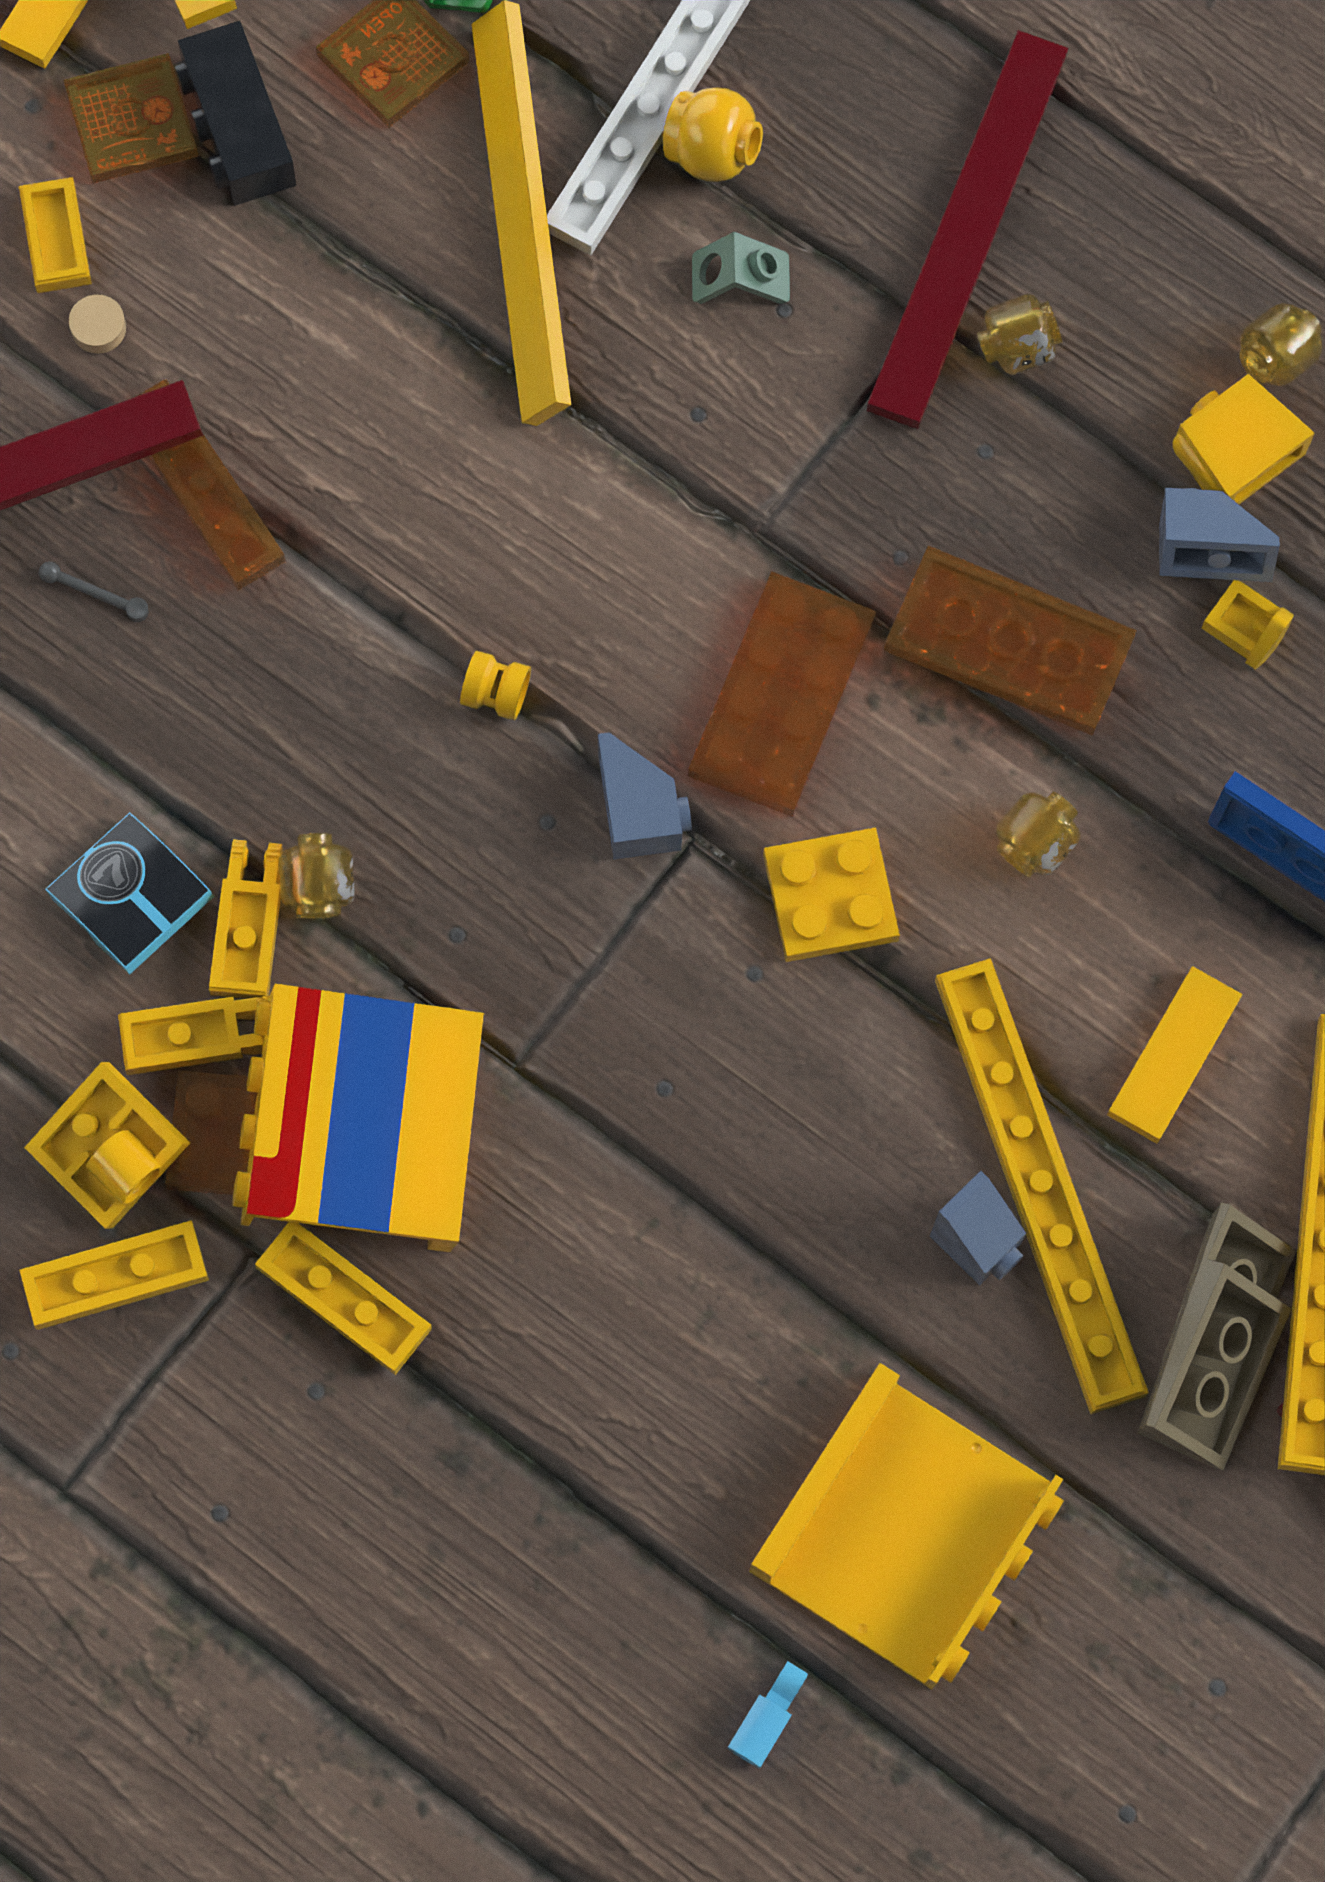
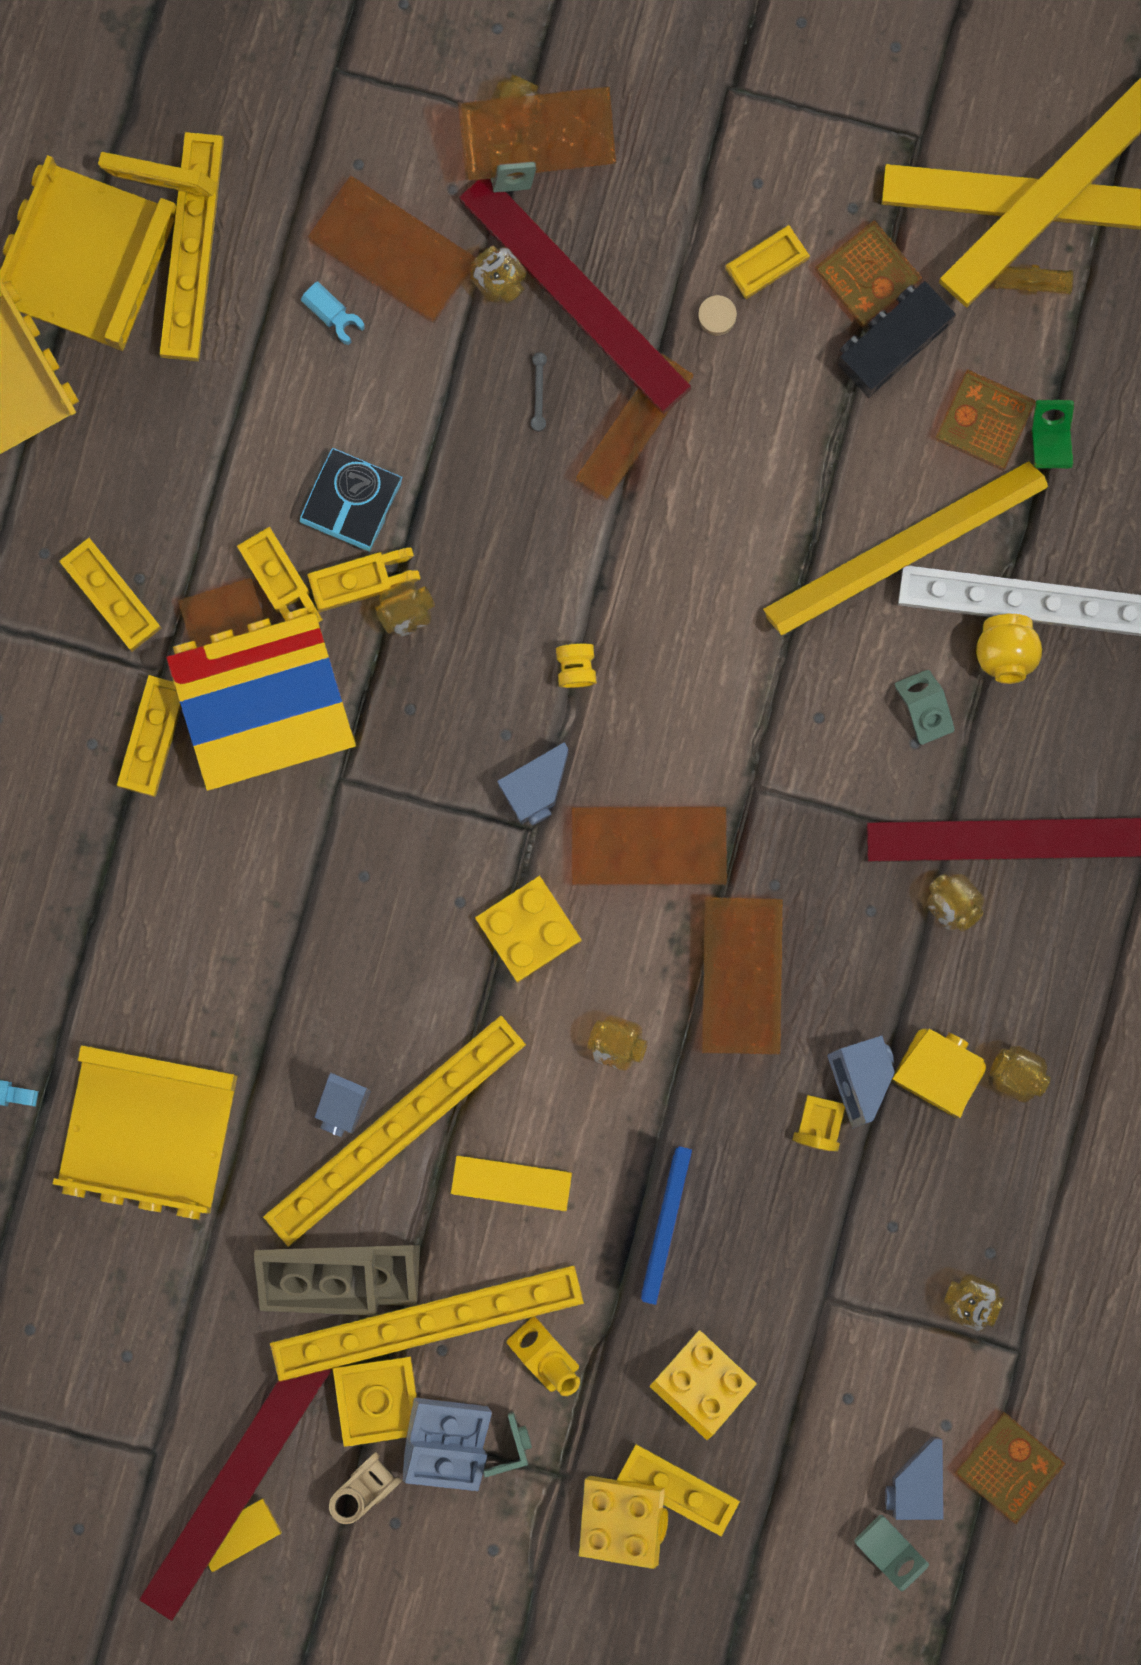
camera: 75 degrees right, 10 degrees up
yellow plate [24,1062,190,1229] -> none

